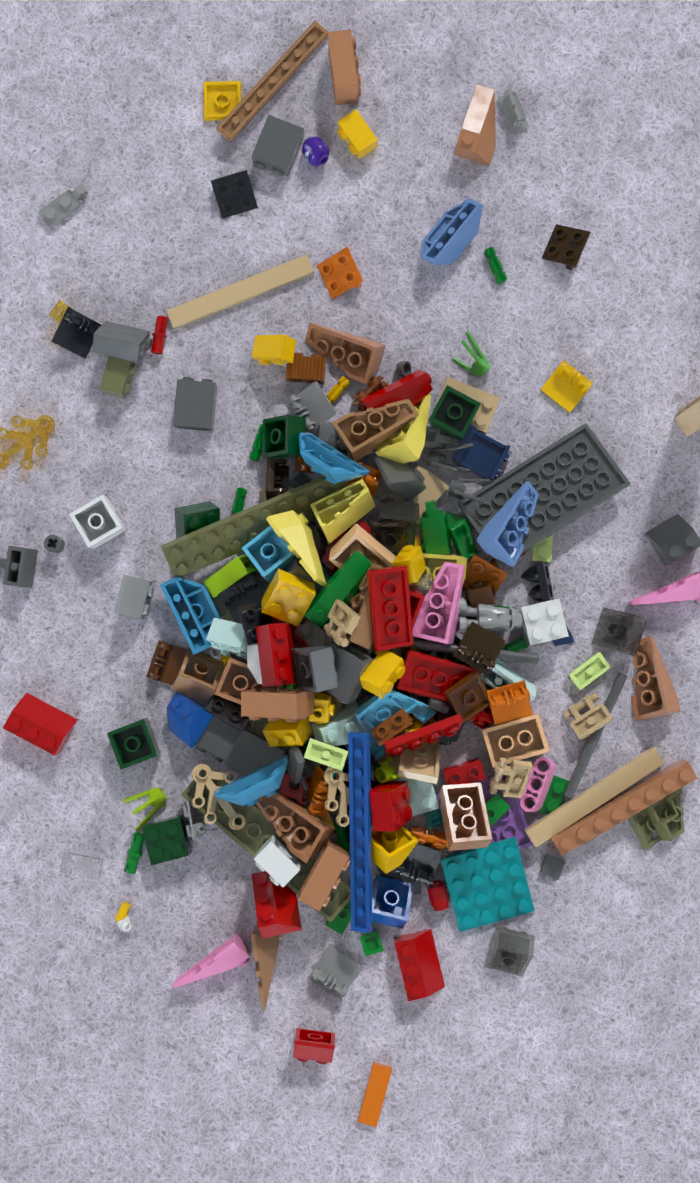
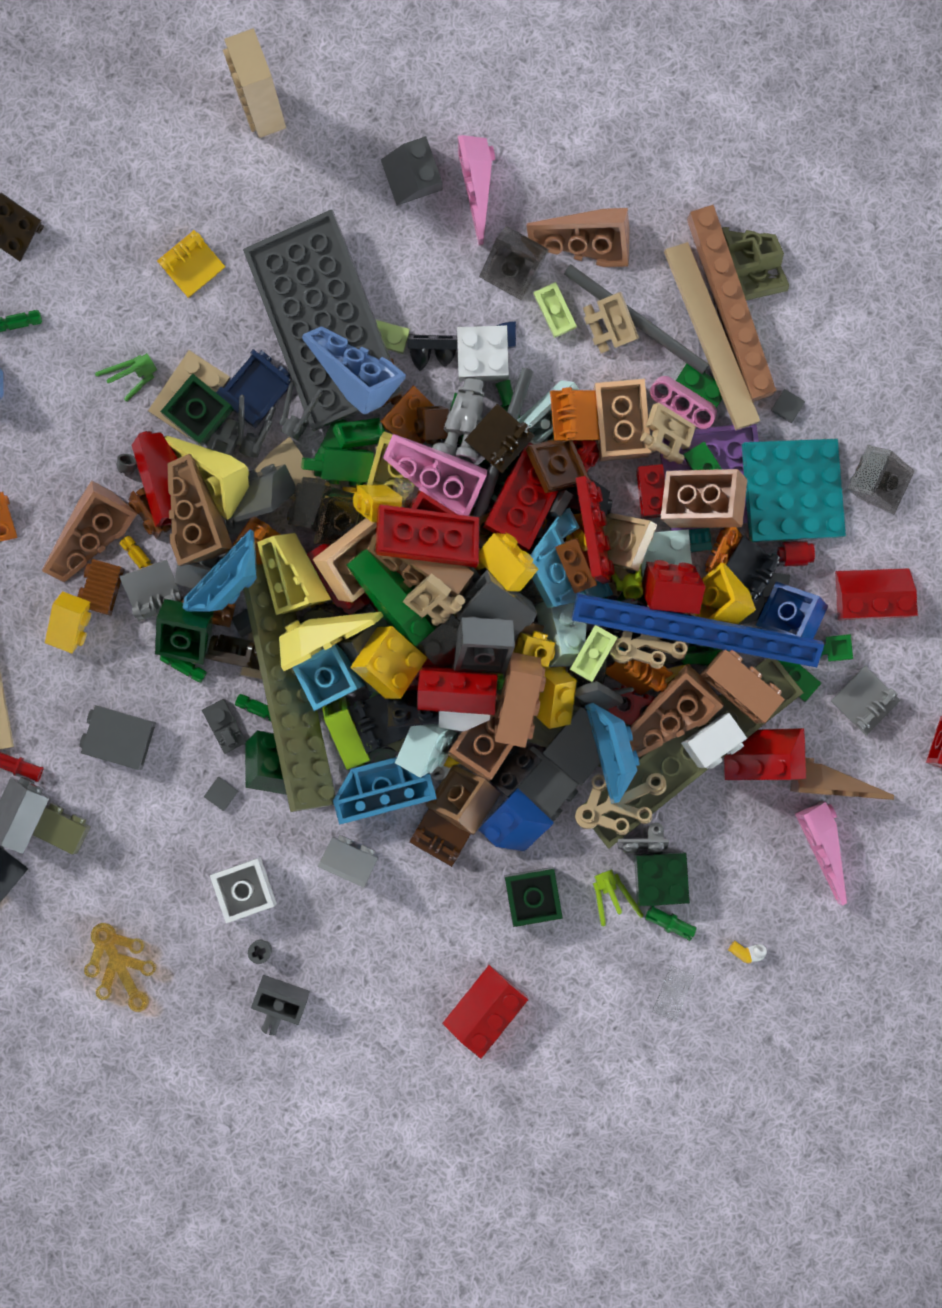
camera: 80 degrees left, 0 degrees up
none -> dark grey hinge [202,699,247,754]
none -> dark grey tile [203,776,239,811]

